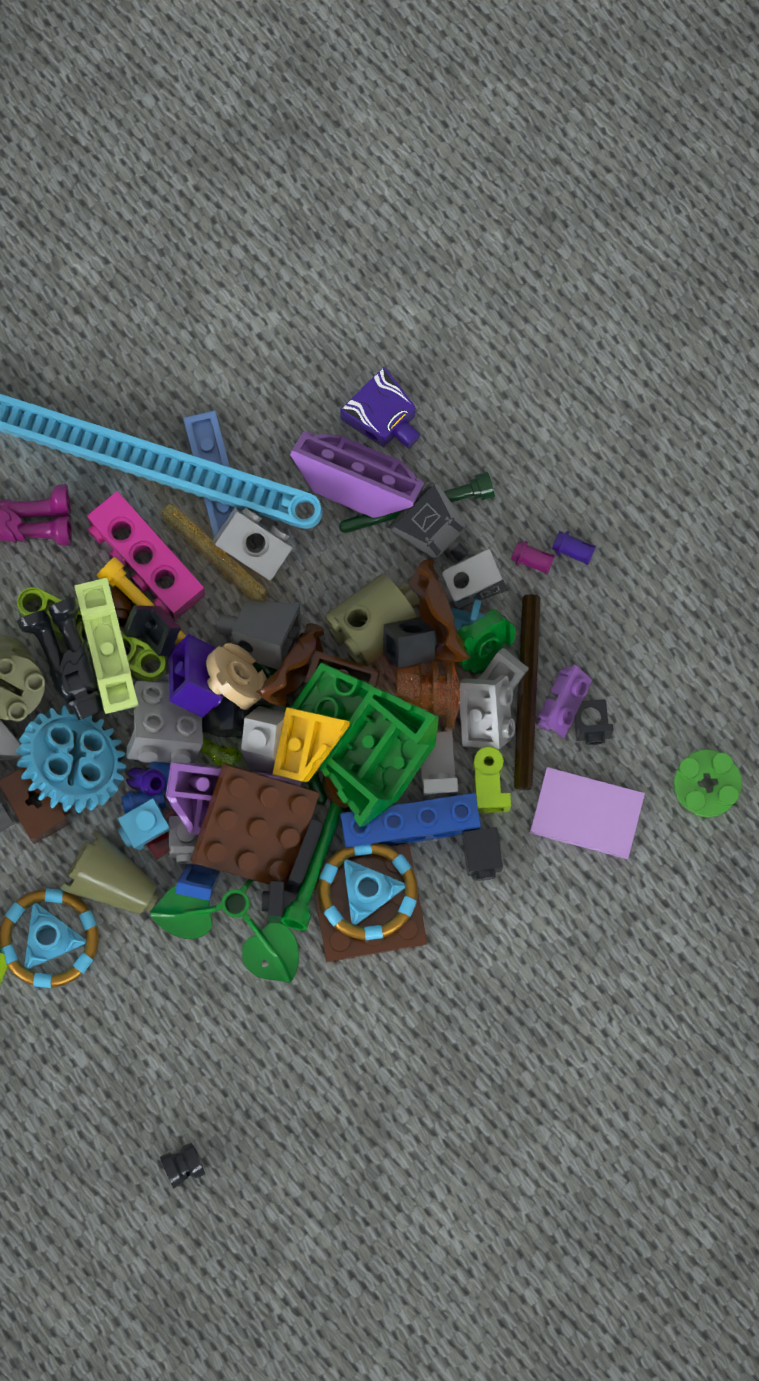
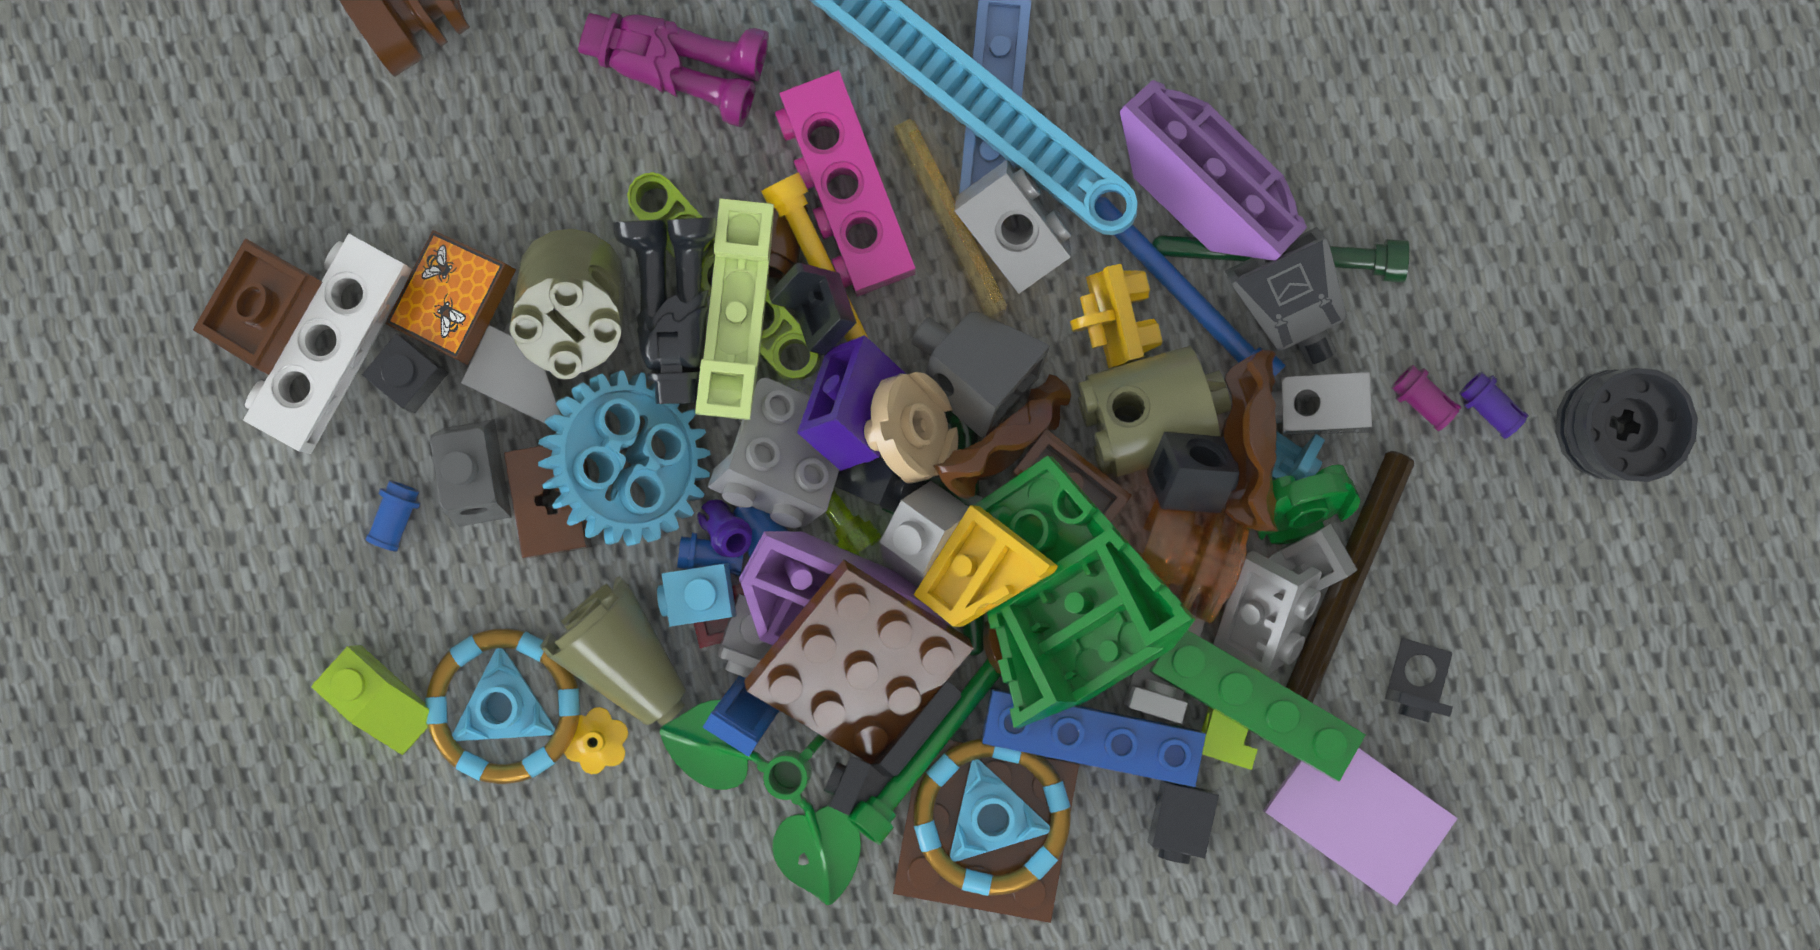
camera: 25 degrees right, 10 degrees up
dark purple torso [340,367,421,448] -> none
medium lavender hinge [537,664,592,738] -> none
bright green plate [673,750,742,817] -> none
none -> yellow plant [564,707,628,774]
none -> yellow hips [1070,264,1163,369]
none -> blue piece [1095,197,1286,377]
none -> green plate [1149,630,1366,782]
none -> black wheel [1555,368,1698,482]

